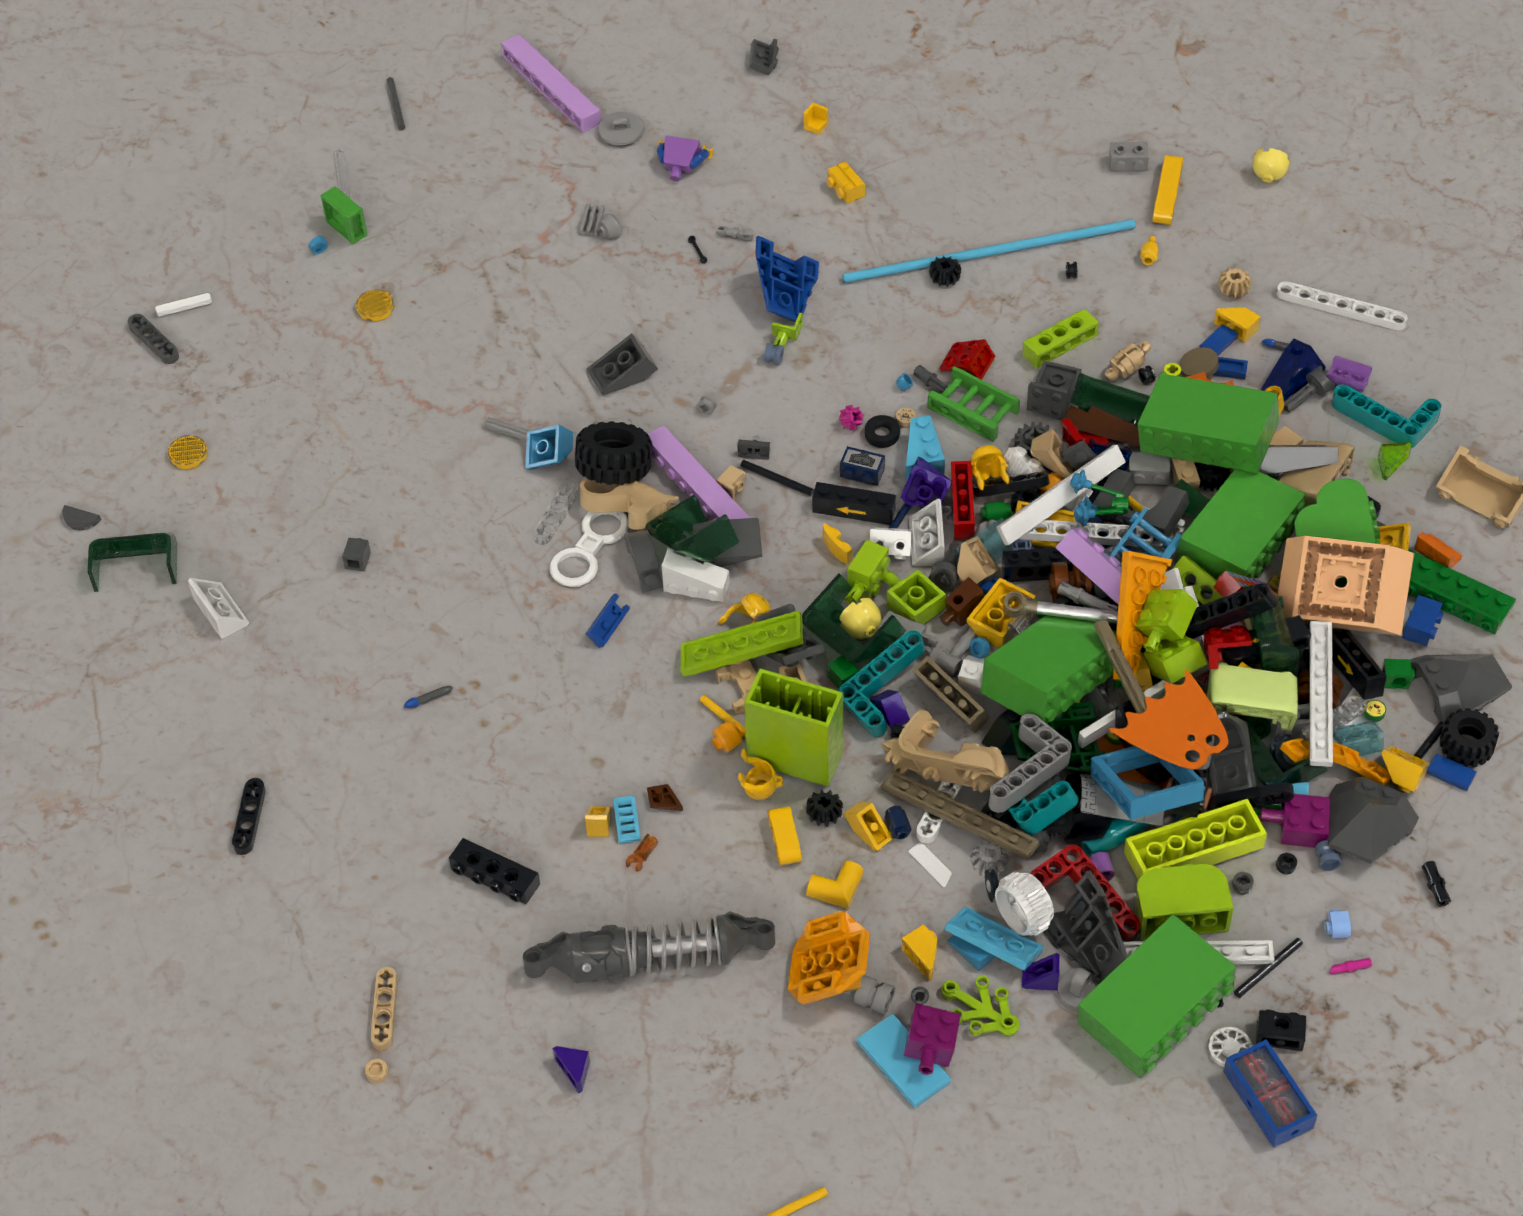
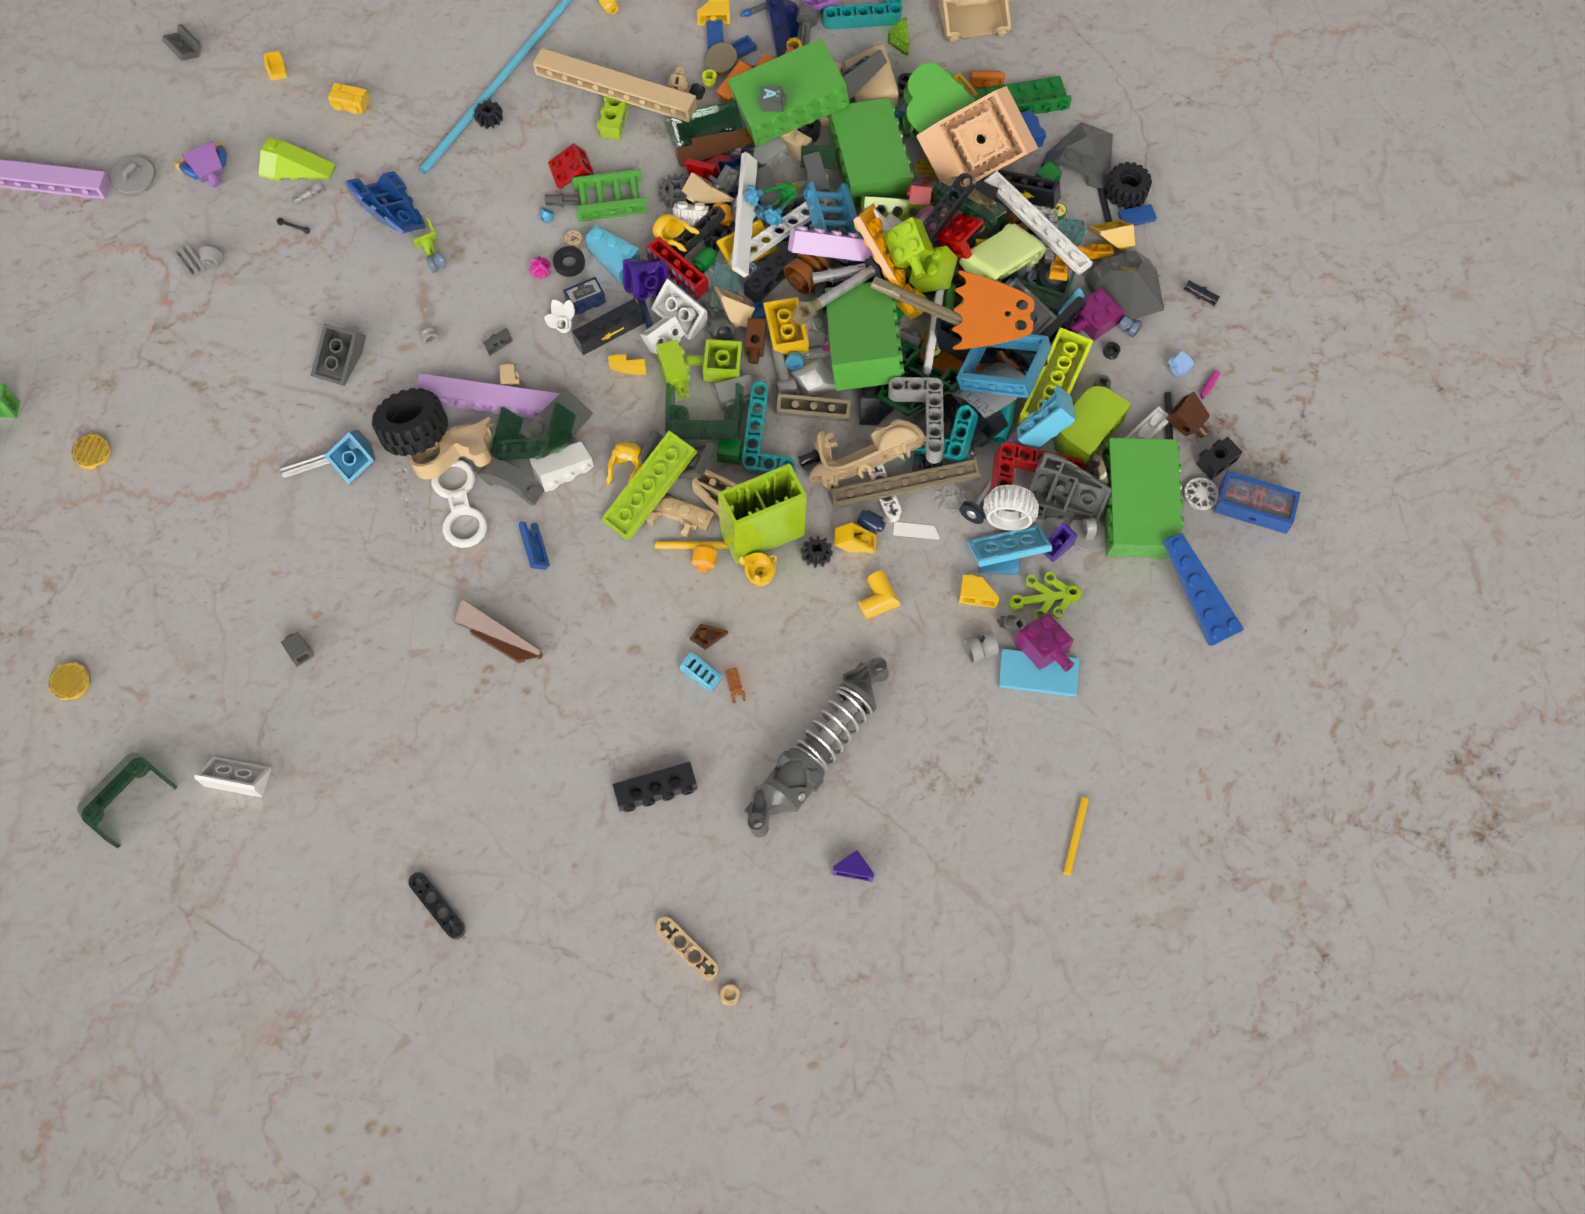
camera: 50 degrees left, 15 degrees up
dark grey tile [62,505,101,530] -> none
dark grey piece [404,686,453,708] -> none
yellow slope [585,806,611,837] -> none
black bar [740,460,814,496] -> none
yellow beam [768,806,802,866] -> none
light orange piece [788,910,870,1005] -> none
light yellow cylinder [839,598,882,639] -> none
dark purple slope [870,689,910,730] -> none
dark grey bracket [1027,360,1082,419] -> none
black bush [1066,261,1078,279] -> none
none -> lime wedge [259,137,336,181]
none -> wedge [454,599,543,663]
none -> tan brick [533,48,697,122]
none -> white plate [544,300,575,333]
none -> dark grey brick [760,86,787,112]
none -> medium azure wedge [1017,385,1076,449]
none -> dark tan tile [1088,455,1108,485]
none -> blue wing [1163,533,1244,646]
none -> reddish brown torso [1165,392,1209,438]

